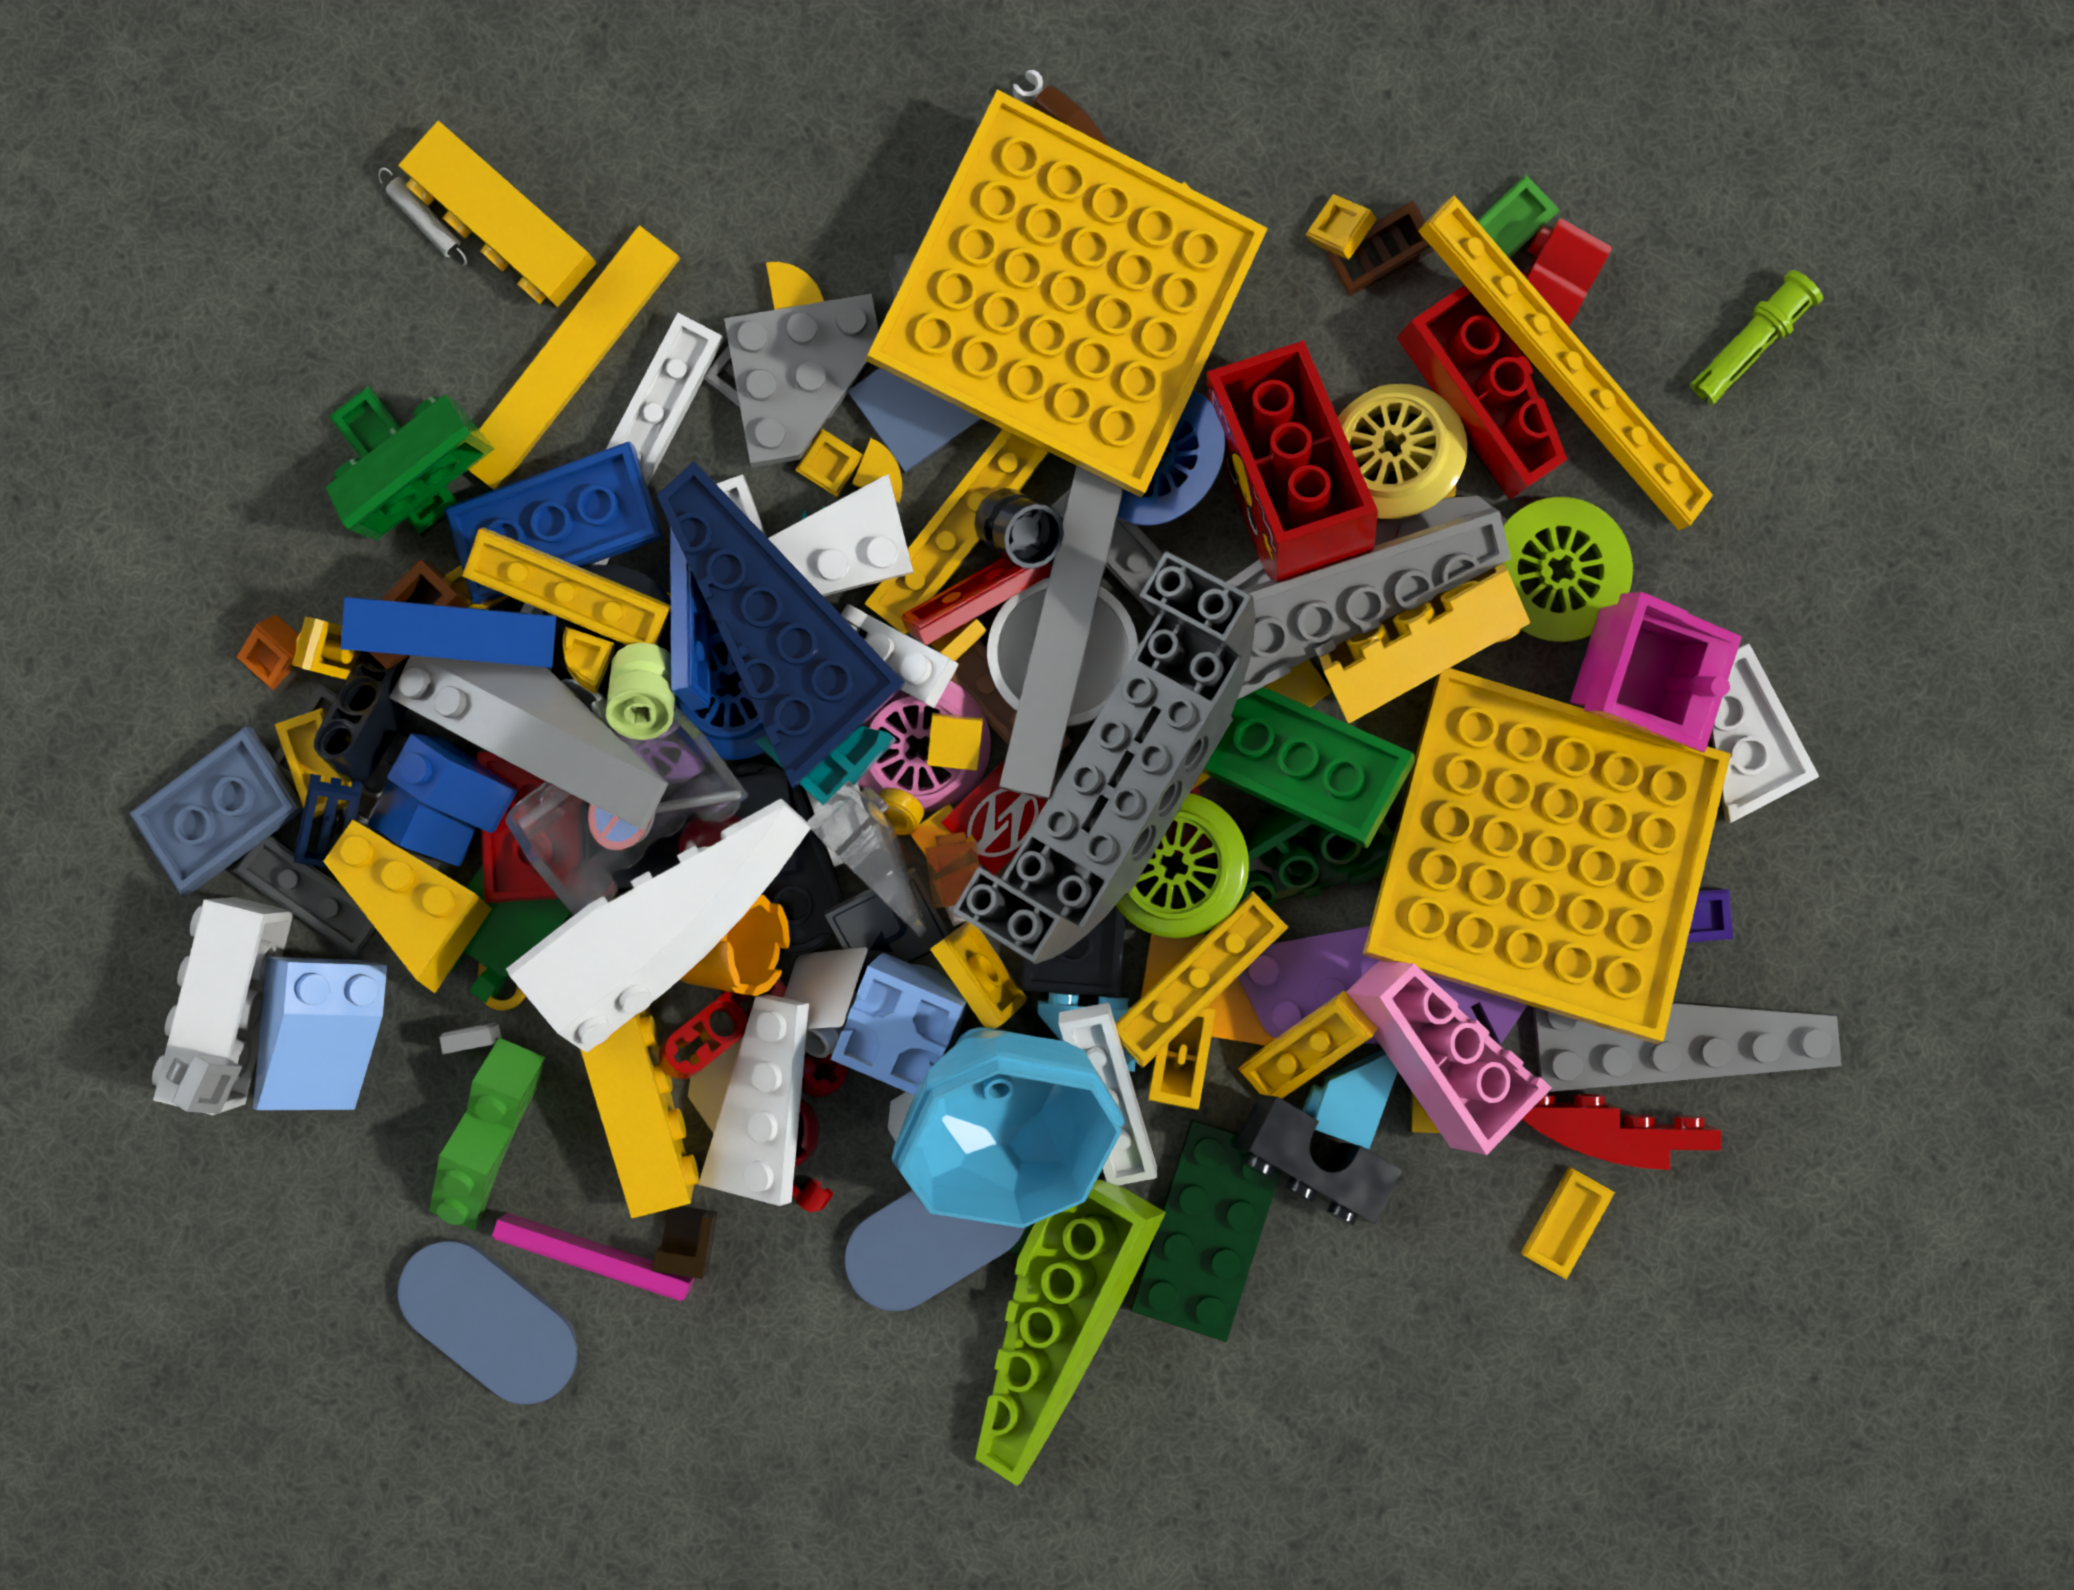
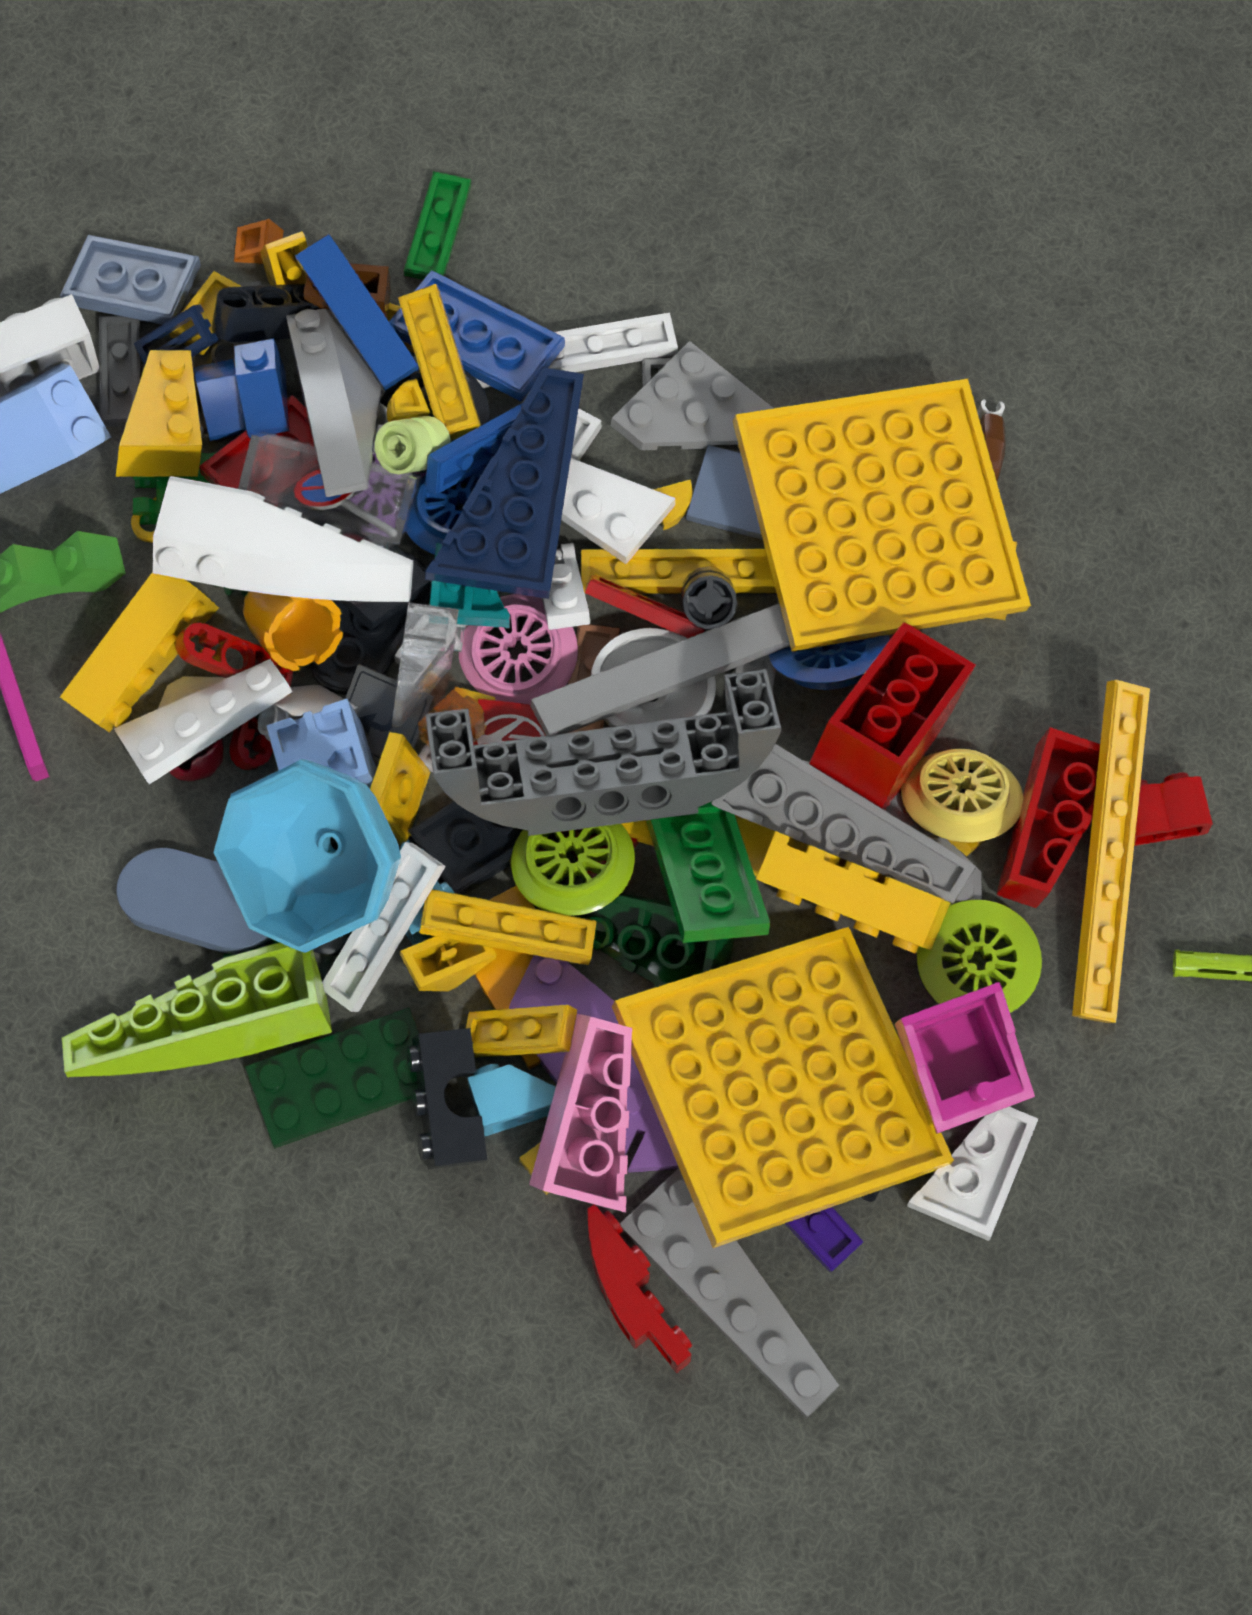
camera: 50 degrees right, 20 degrees down
green slope [325,394,494,541] -> none
white piece [378,168,467,265] -> none
yellow brick [398,120,597,308] -> none
light grey tile [439,1022,502,1054] -> none
yellow tile [469,225,680,490] -> none
dark brown panel [652,1206,718,1279] -> none
yellow tile [766,262,824,310] -> none
red hand [792,1178,834,1212] -> none
yellow tile [795,429,864,498] -> none
yellow tile [871,788,924,835] -> none
yellow tile [927,713,983,771] -> none
yellow tile [930,617,987,661] -> none
yellow tile [1305,194,1377,260] -> none
reddish brown slope [1326,200,1435,296] -> none
bright green tile [1477,175,1560,259] -> none
yellow tile [1521,1167,1615,1280] -> none

